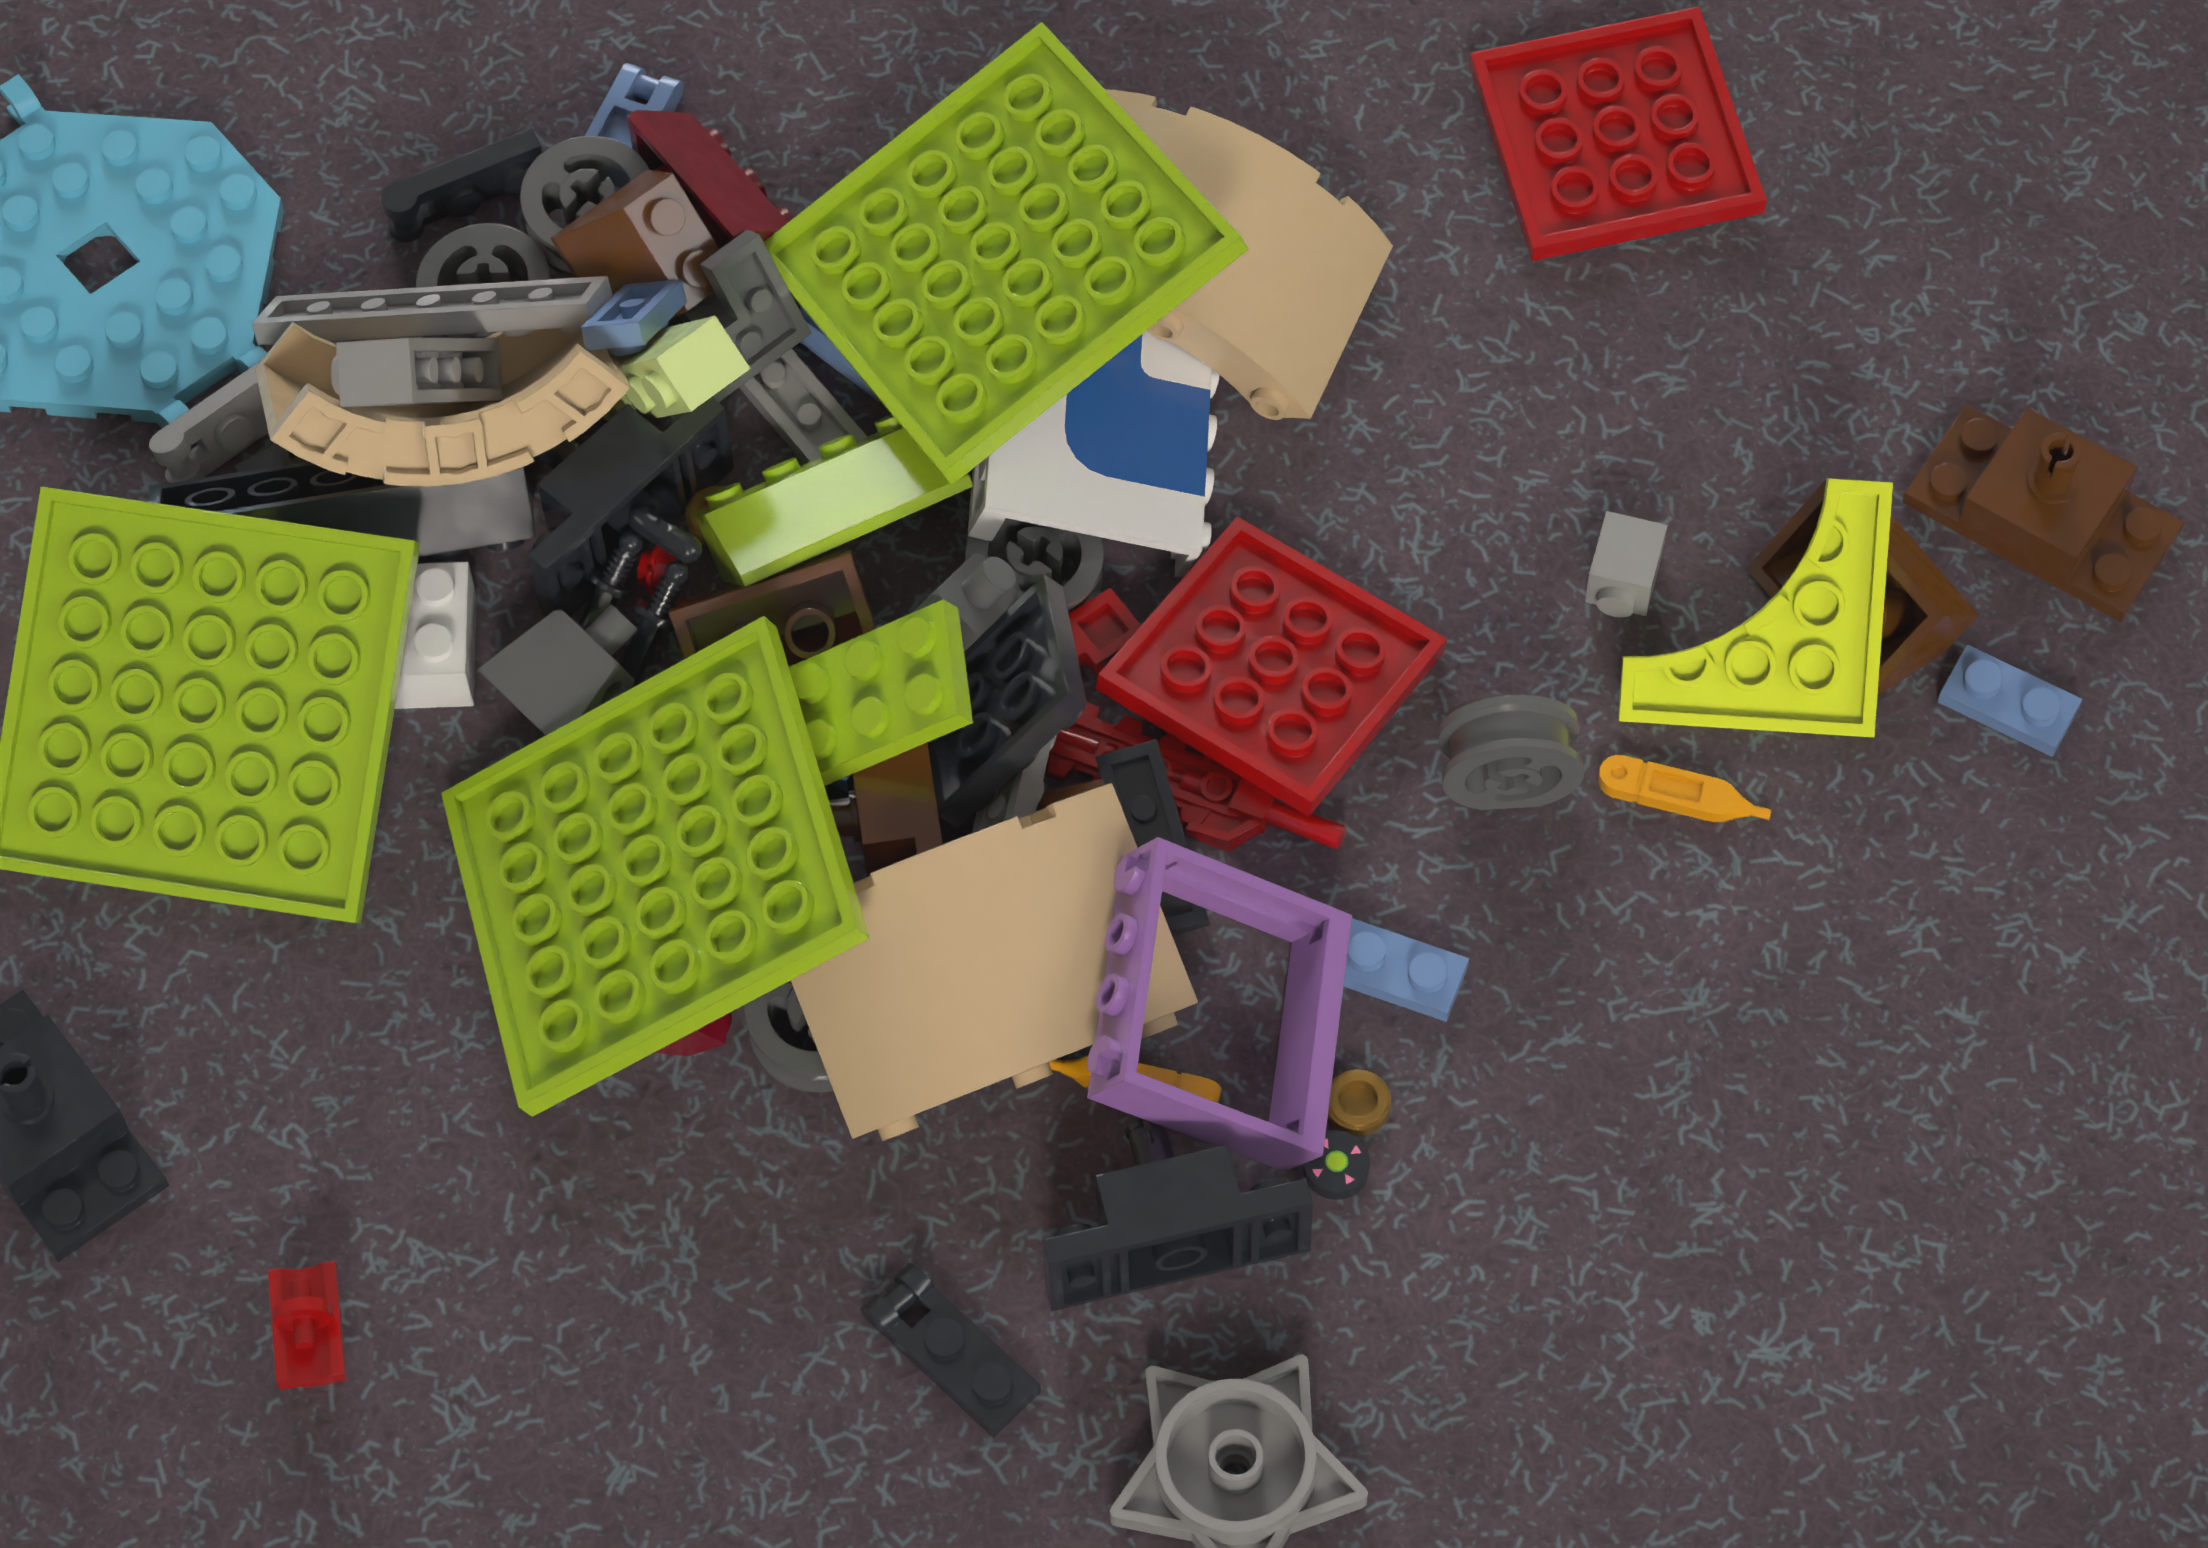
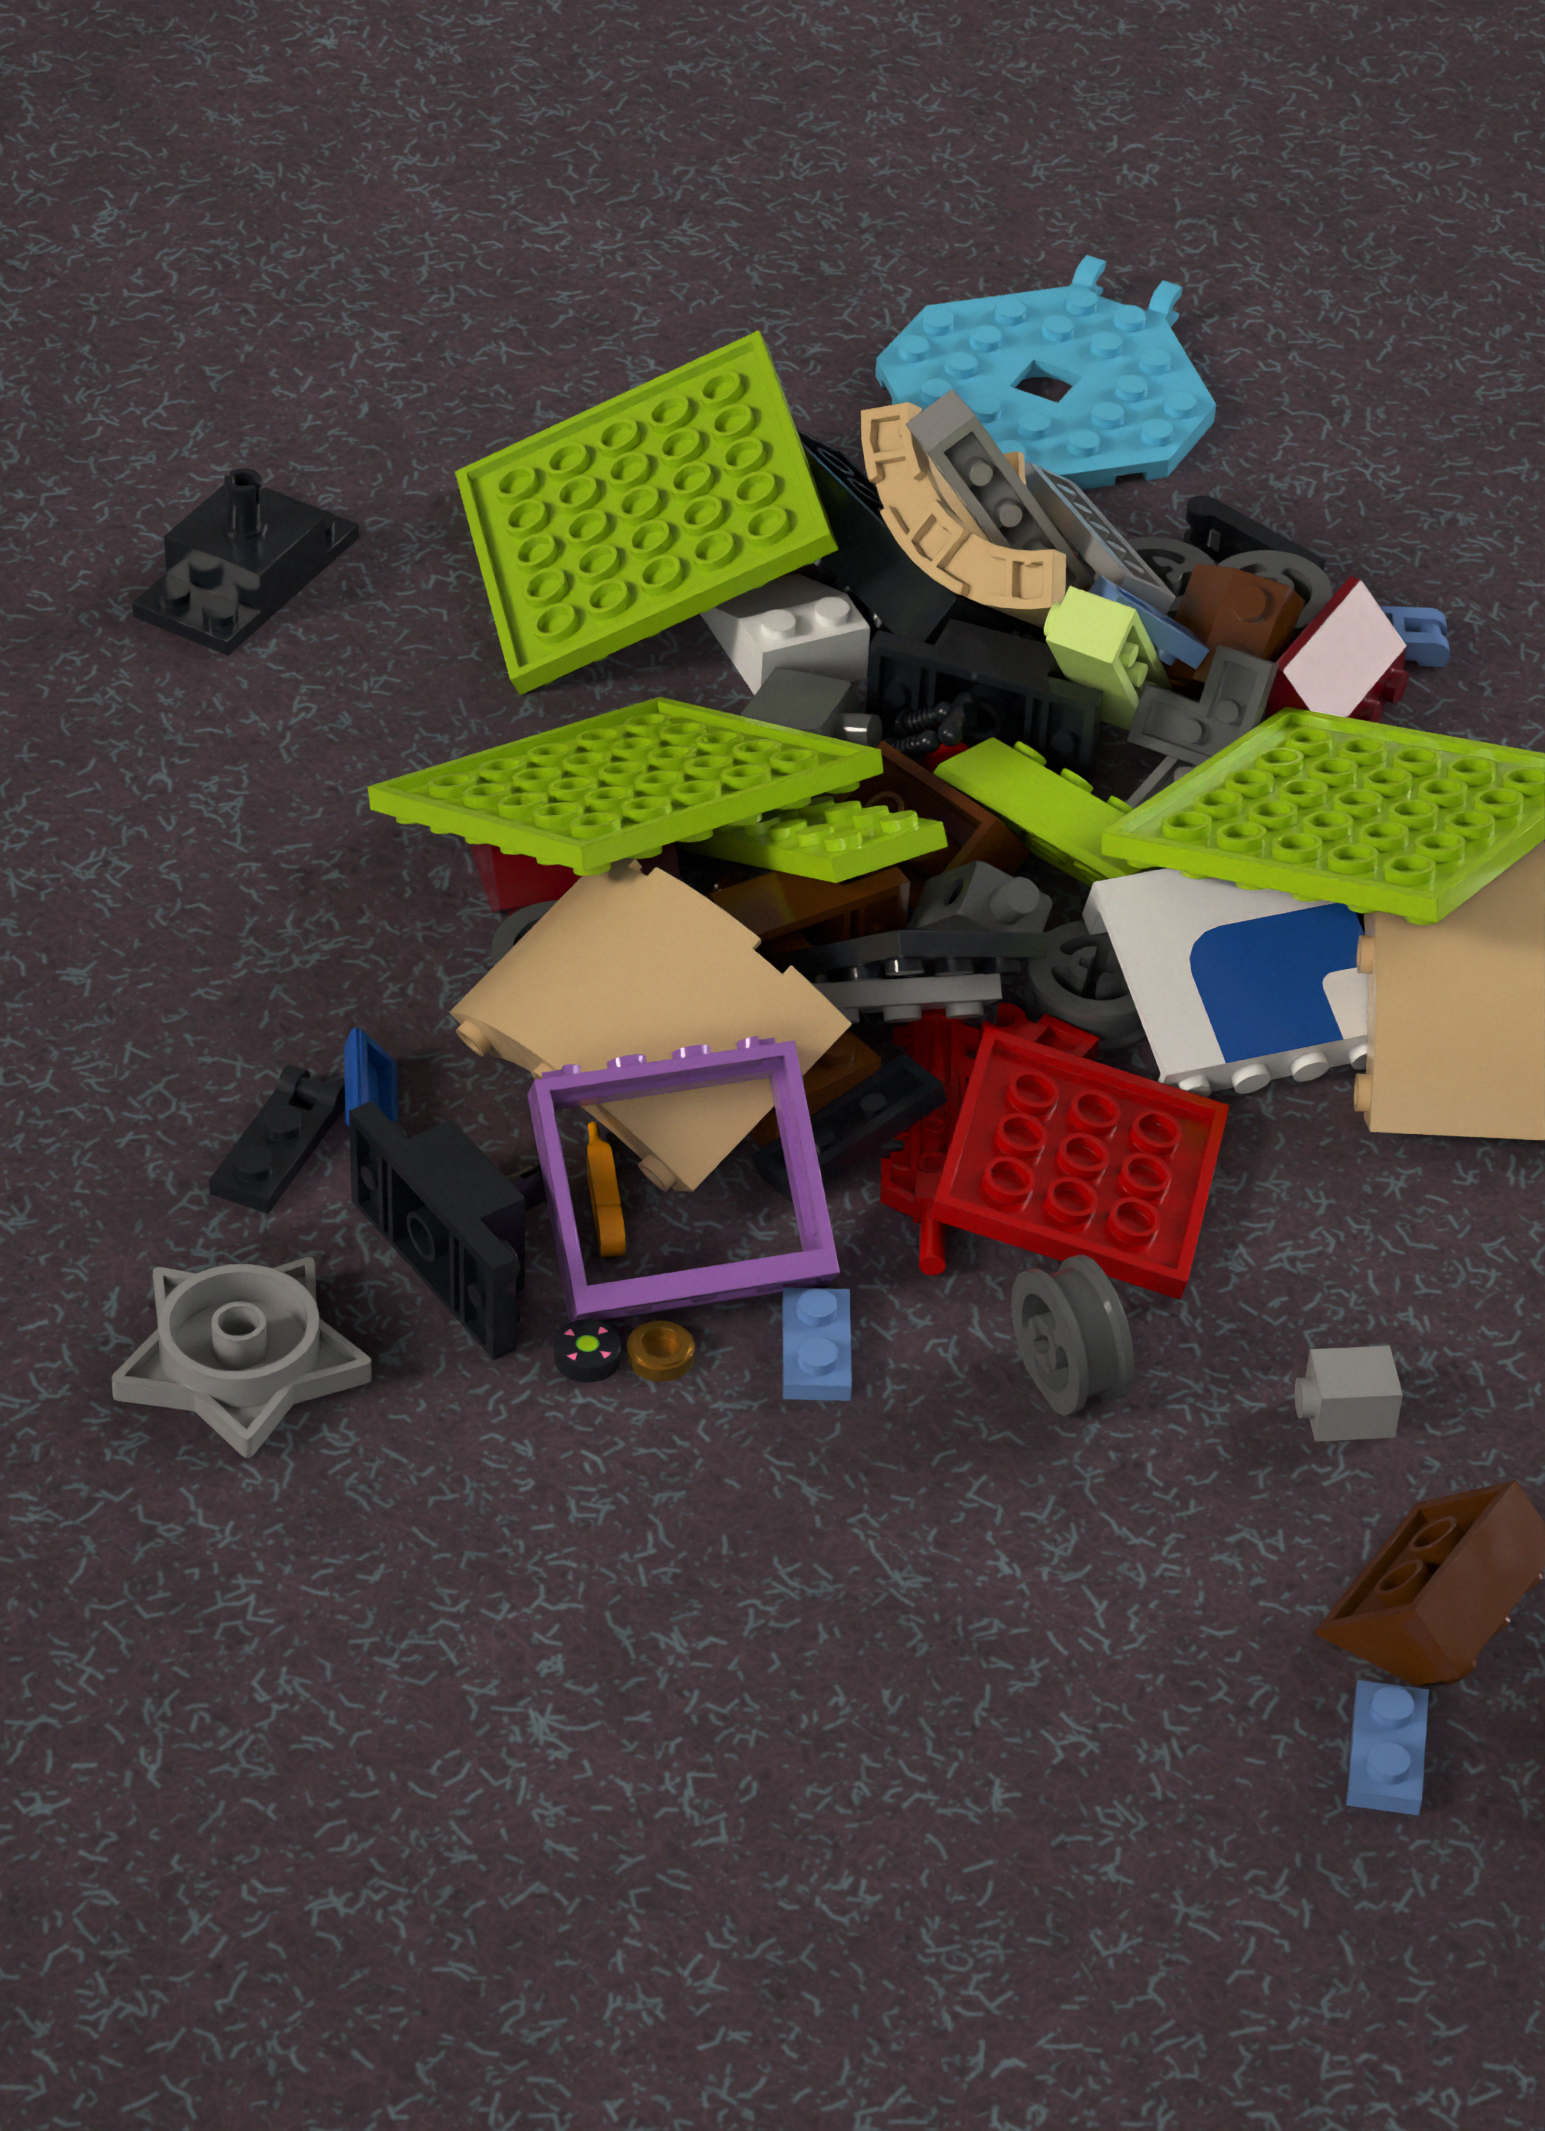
camera: 65 degrees right, 20 degrees down
red hips [268,1261,347,1390] -> none
light orange piece [1598,755,1772,822] -> none
neon yellow plate [1618,478,1893,737] -> none
none -> blue tile [344,1027,399,1127]

